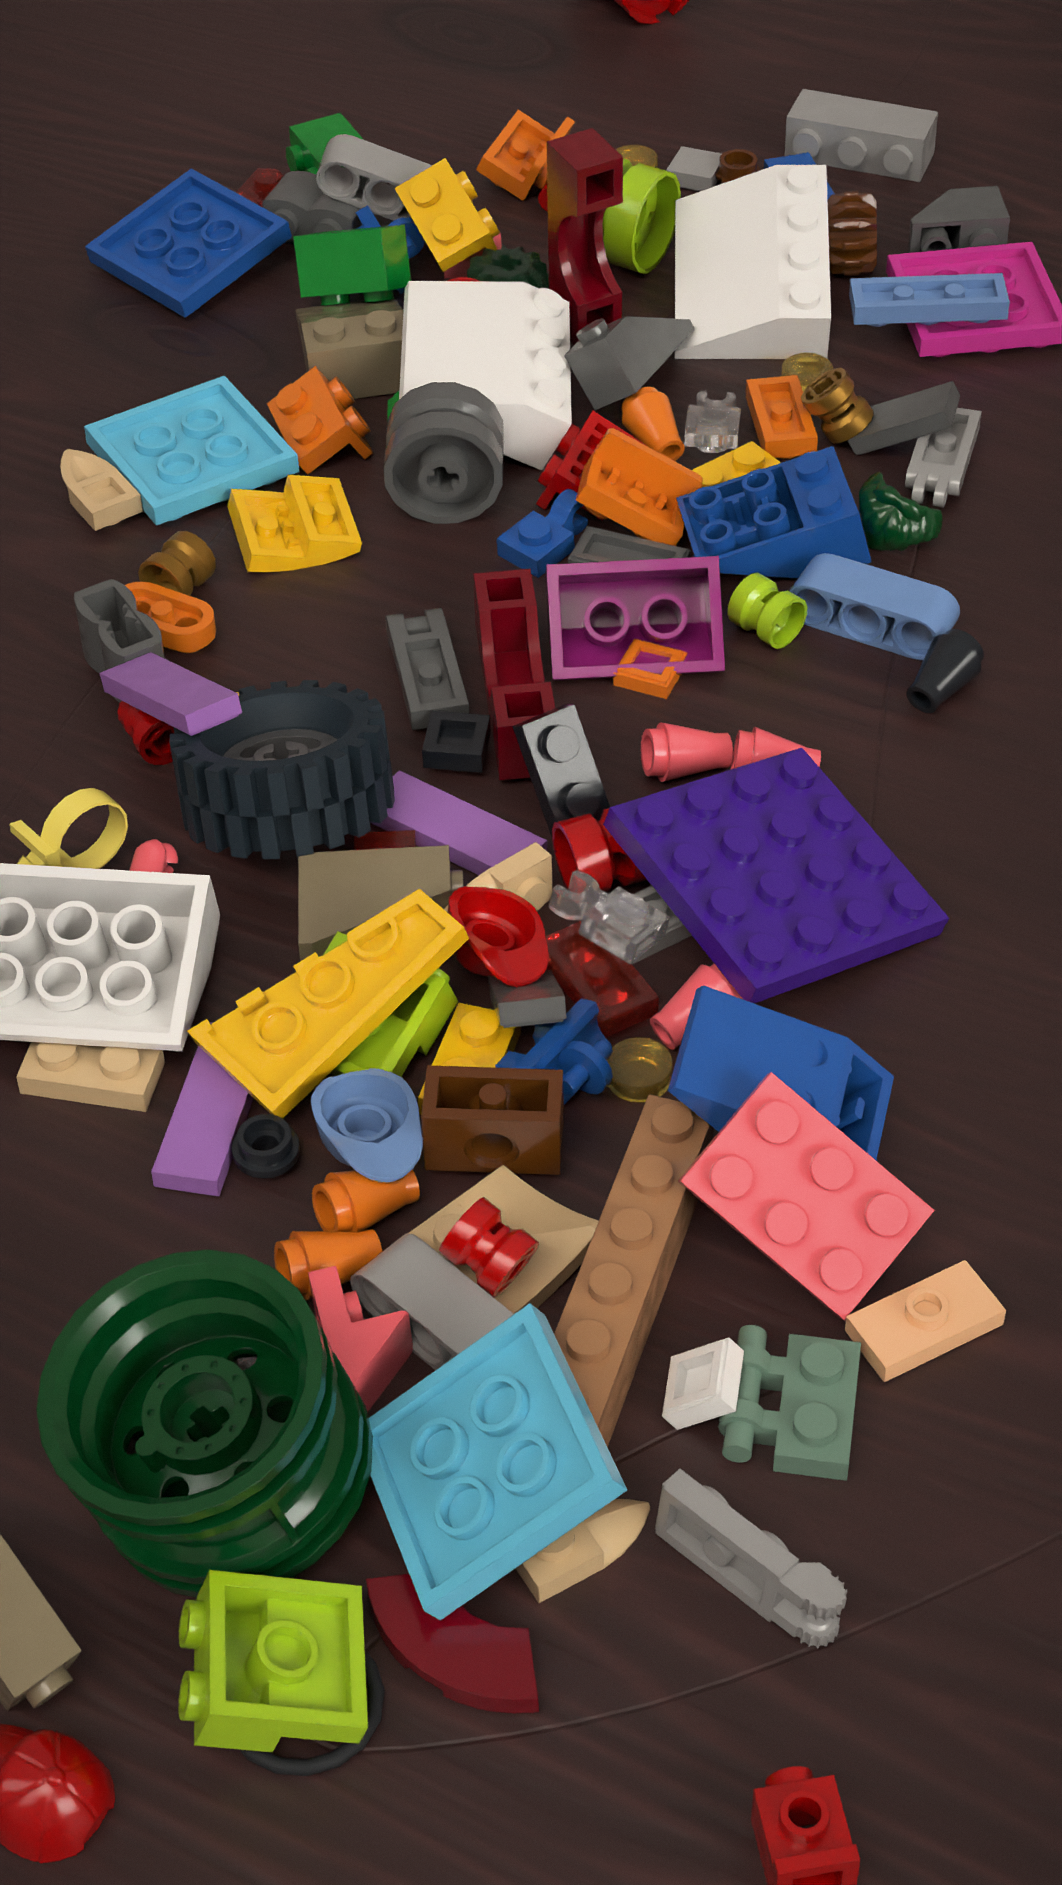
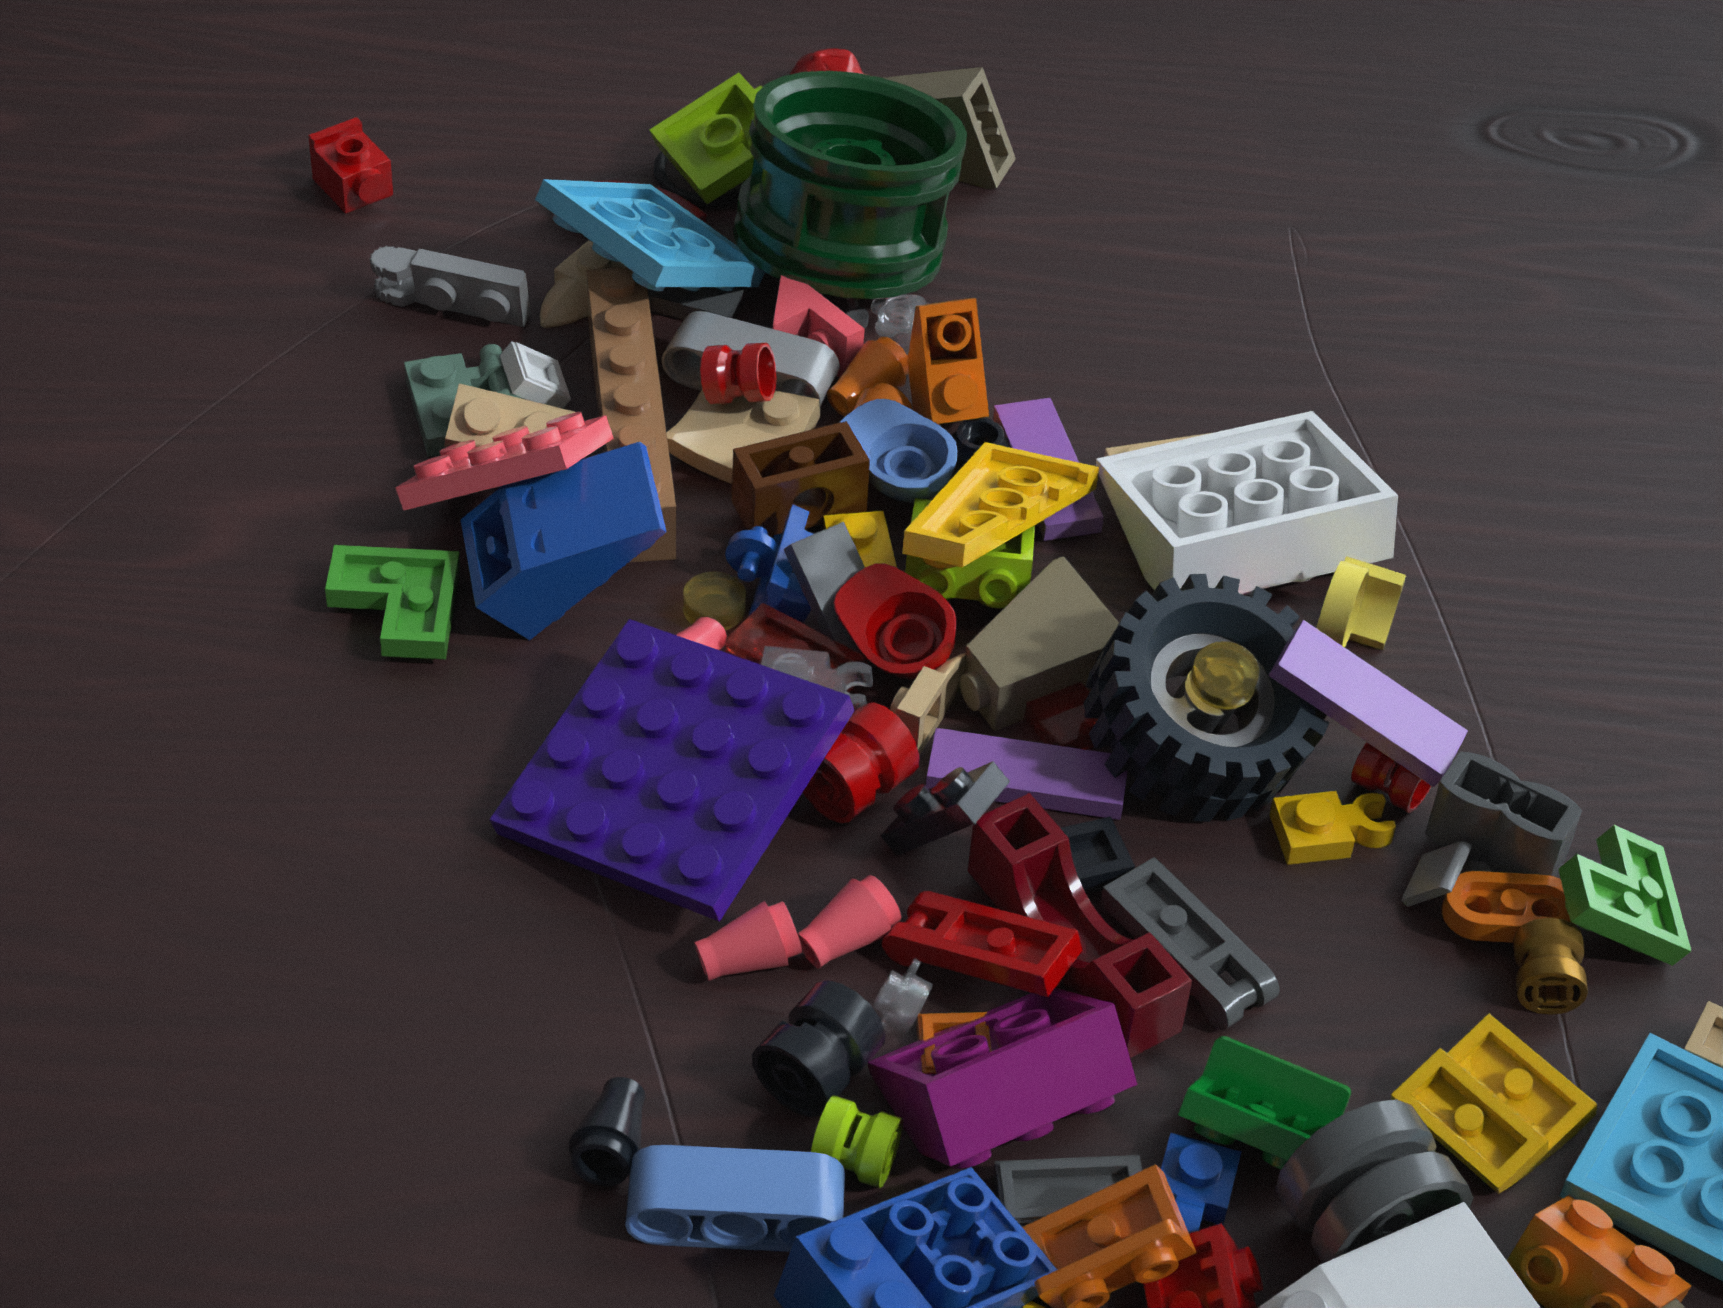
camera: 150 degrees right, 0 degrees up
light nougat plate [845,1260,1006,1382] -> none
none -> bright green plate [325,545,461,659]
none -> tan plate [444,383,575,447]
none -> black wheel [752,980,886,1117]
none -> clear plate [872,958,933,1034]
none -> red plate [882,891,1083,997]
none -> orange slope [907,298,989,424]
none -> green bracket [1178,1036,1351,1170]
none -> clear yellow tile [1190,641,1259,710]
none -> light grey piece [1401,841,1472,907]
none -> bright green plate [1558,825,1691,966]

